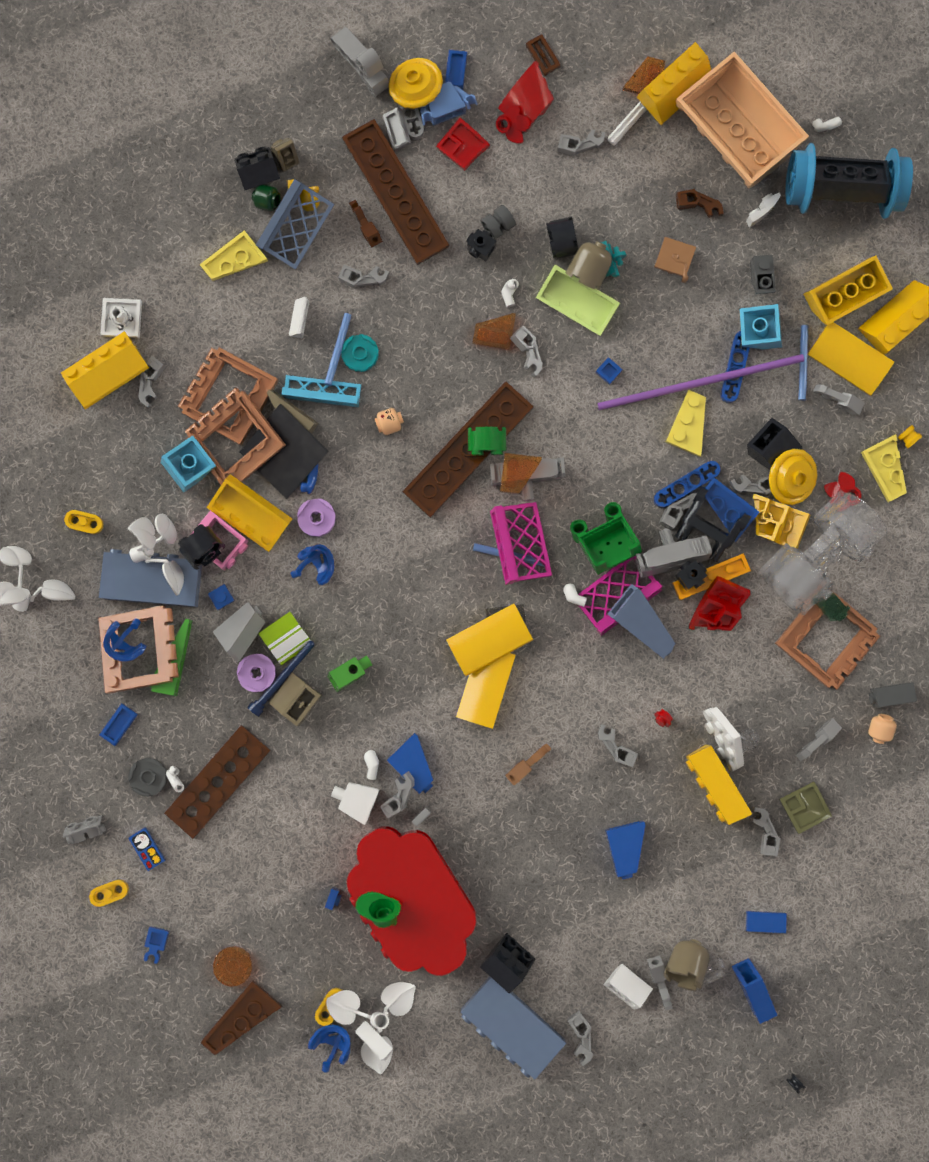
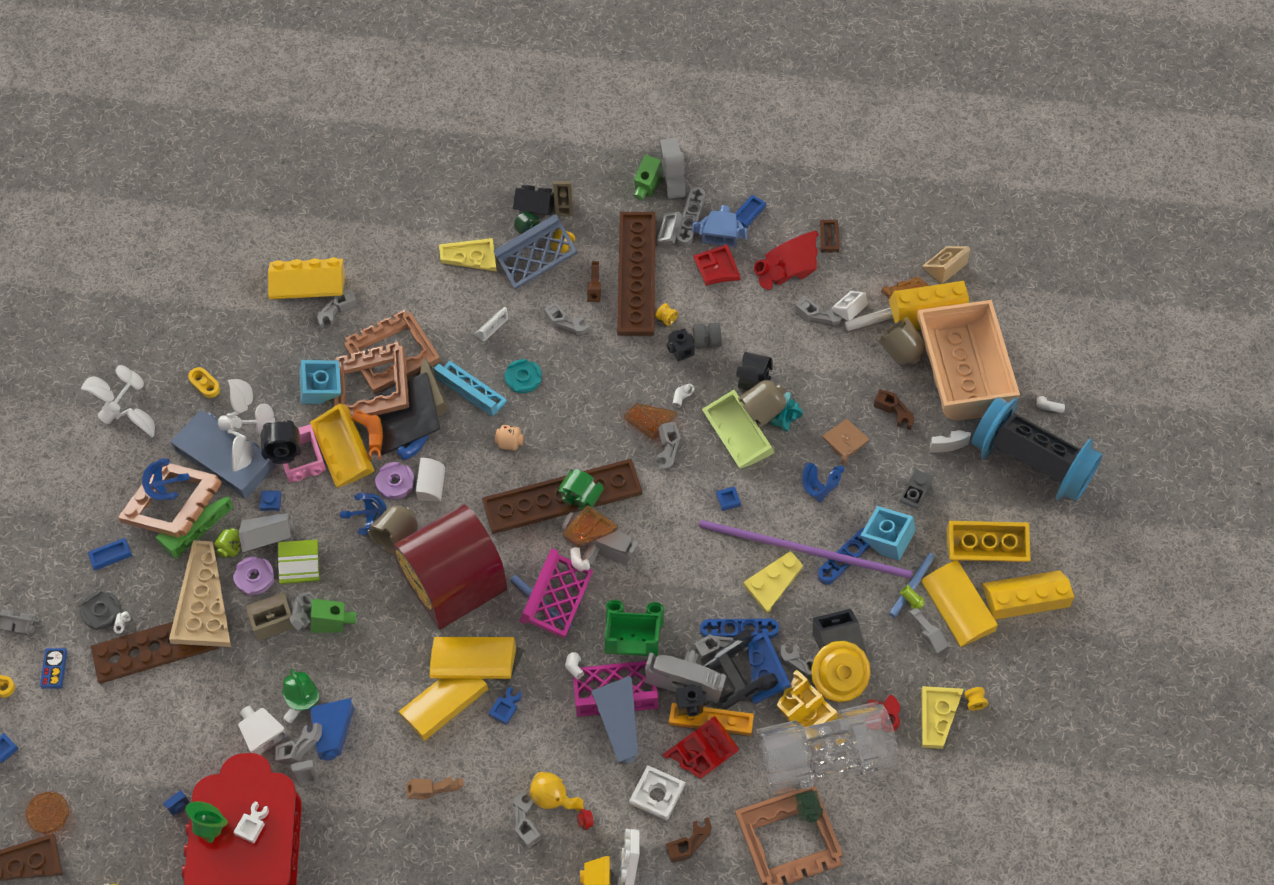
camera: 30 degrees right, 25 degrees down
white plate [100,298,142,339] -> none
dark blue piece [247,641,315,717] -> none
medium blue bar [324,313,352,386] -> none
yellow piece [388,58,443,109] -> none
none -> tan wing [169,540,231,647]
none -> lime head [215,528,242,558]
none -> white plate [233,801,269,844]
none -> green piece [282,669,319,711]
none -> light grey piece [289,591,316,631]
none -> orange arm [352,409,383,461]
none -> dark tan cylinder [368,505,418,555]
none -> dark red brick [393,504,508,630]
none -> white brick [416,458,445,502]
none -> blue plate [489,686,522,726]
none -> yellow piece [529,772,584,812]
none -> white arm [570,548,590,572]
none -> white piece [629,765,685,821]
none -> bright green torso [633,154,664,201]
none -> yellow wheel [655,303,678,326]
none -> reddish brown piece [666,817,712,863]
none -> blue helmet [802,463,844,503]
none -> white slope [831,291,868,321]
none -> dark tan cylinder [877,317,925,365]
none -> lime pin [900,585,925,610]
none -> tan slope [922,246,970,284]

